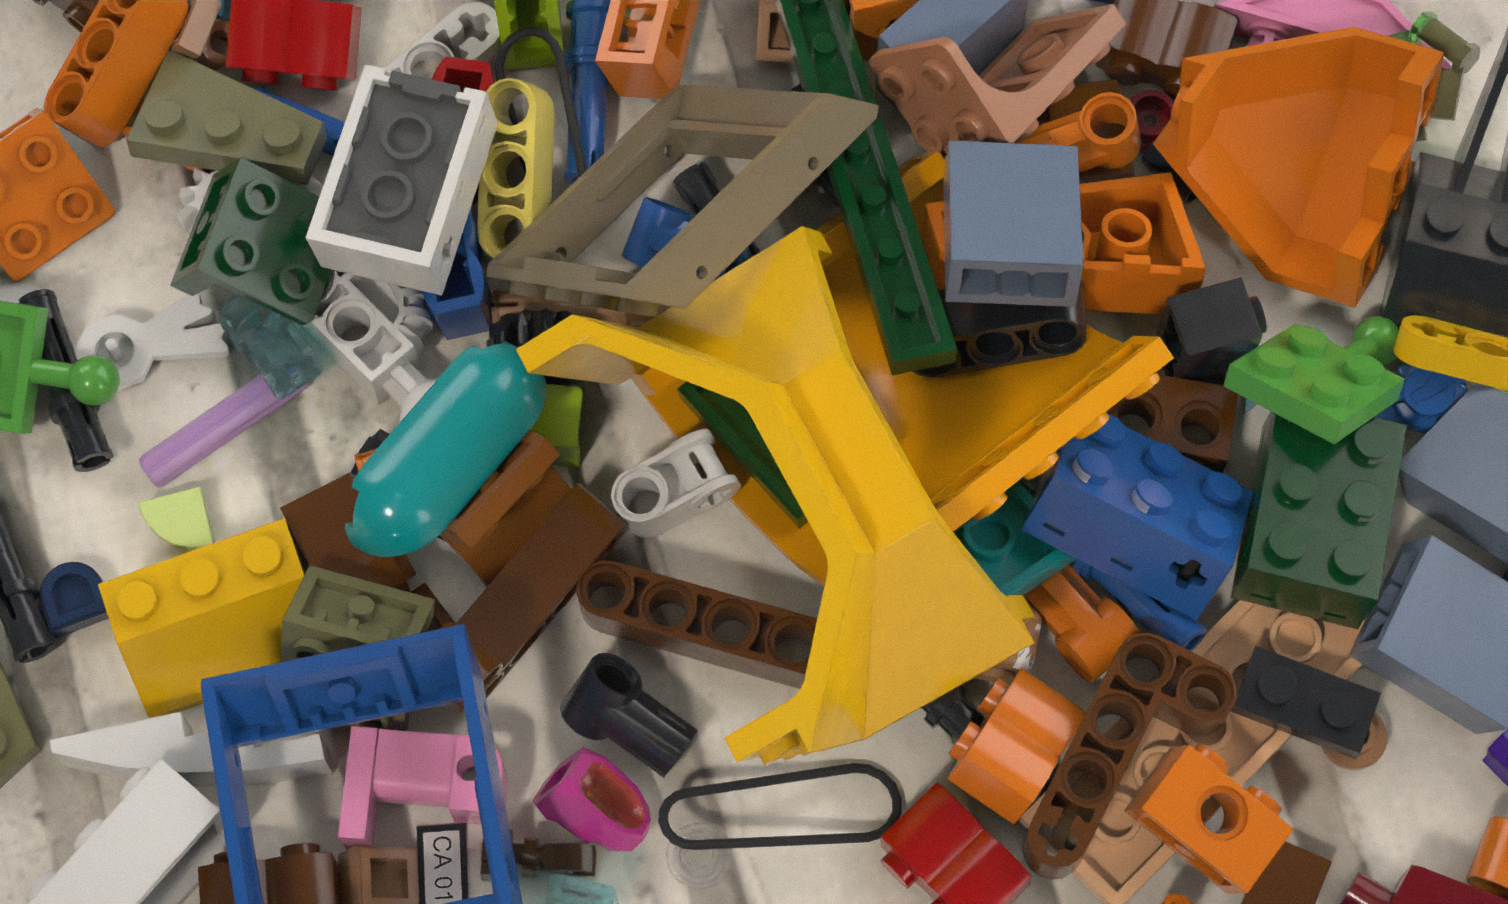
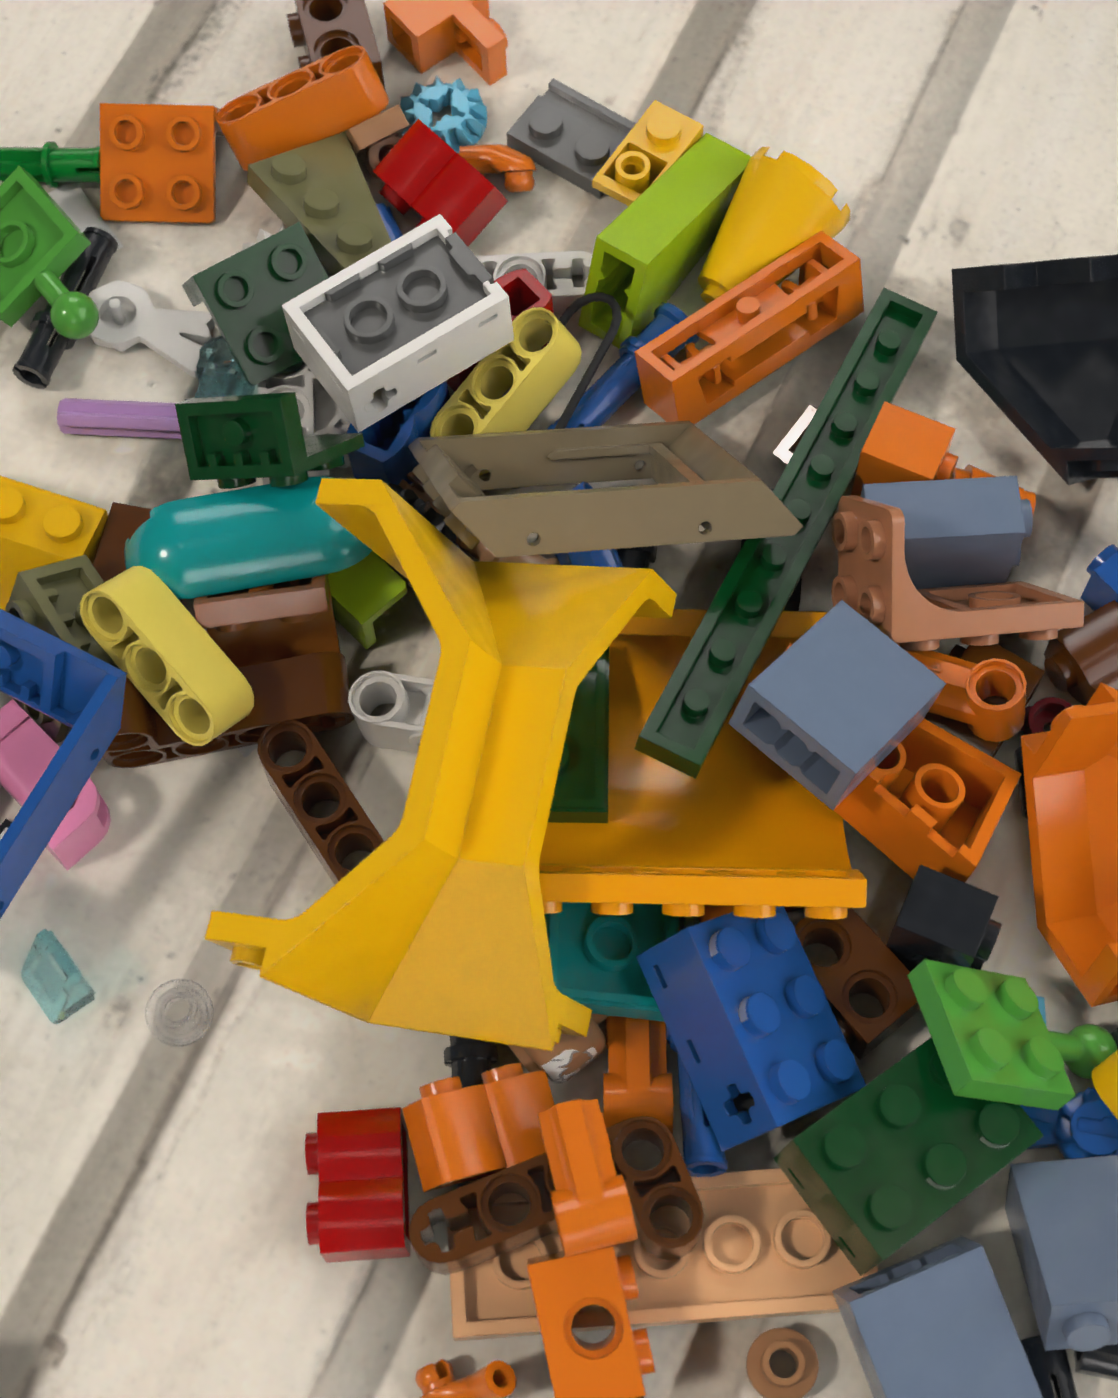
camera: 40 degrees right, 5 degrees down
yellowish green tile [137,486,215,552] -> none
dark brown piece [480,829,596,881] -> none
dark pink rock [532,747,651,851] -> none
black piece [560,653,698,778] -> none
black piece [658,763,902,850] -> none
black beam [912,280,1087,377] -> none
black plate [1231,646,1381,759] -> none
none -> light yellow beam [80,566,254,746]
none -> dark green bracket [175,392,365,489]
none -> orange piece [538,1099,637,1257]

